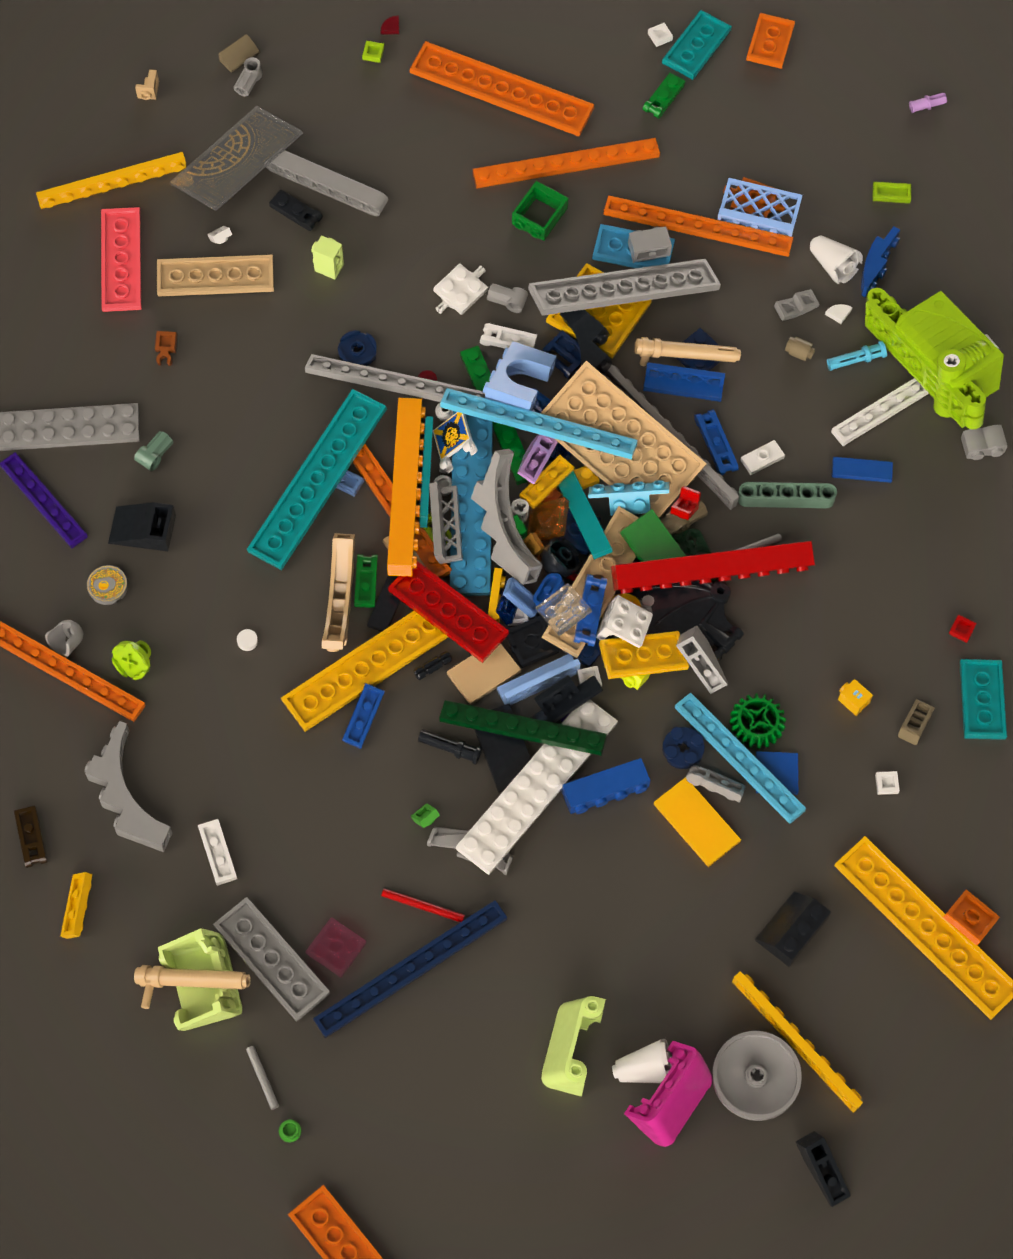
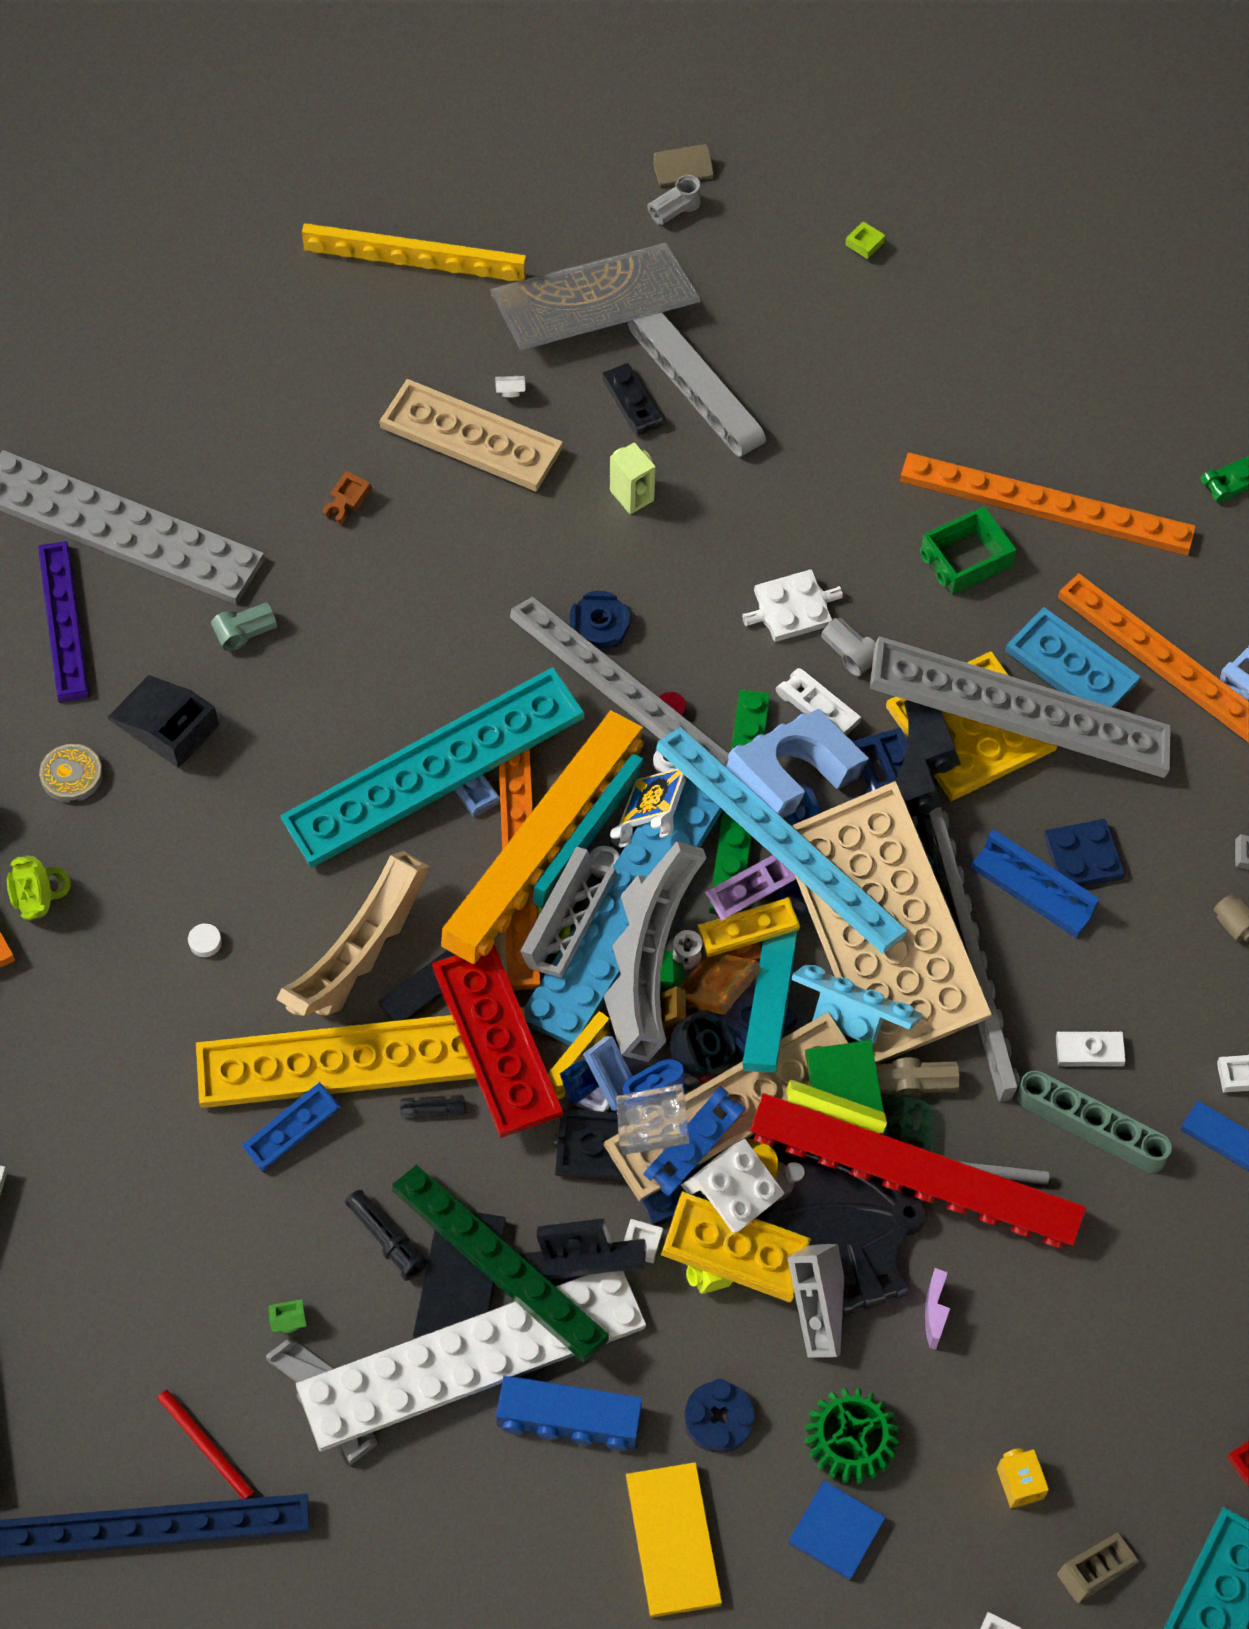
camera: 30 degrees right, 5 degrees down
coral plate [101,207,142,312] -> none
tan bracket [135,70,159,100] -> none
clear pink plate [306,917,367,978] -> none
green plate [354,554,378,608] -> none
dark red tile [381,15,399,35] -> none
orange plate [410,41,594,137] -> none
tan tile [447,644,521,706] -> none
light blue fence [497,654,581,705] -> none
yellow plate [573,466,599,489] -> none
light grey brick [628,226,672,263] -> none
tan cylinder [635,337,741,366] -> none
red bracket [670,486,701,520] -> none
medium azure plate [675,693,806,824] -> none
light grey hinge [686,765,746,802] -> none
blue plate [694,409,739,475] -> none
none -> neon yellow tile [786,1079,887,1134]
none -> lavender slope [925,1268,950,1350]

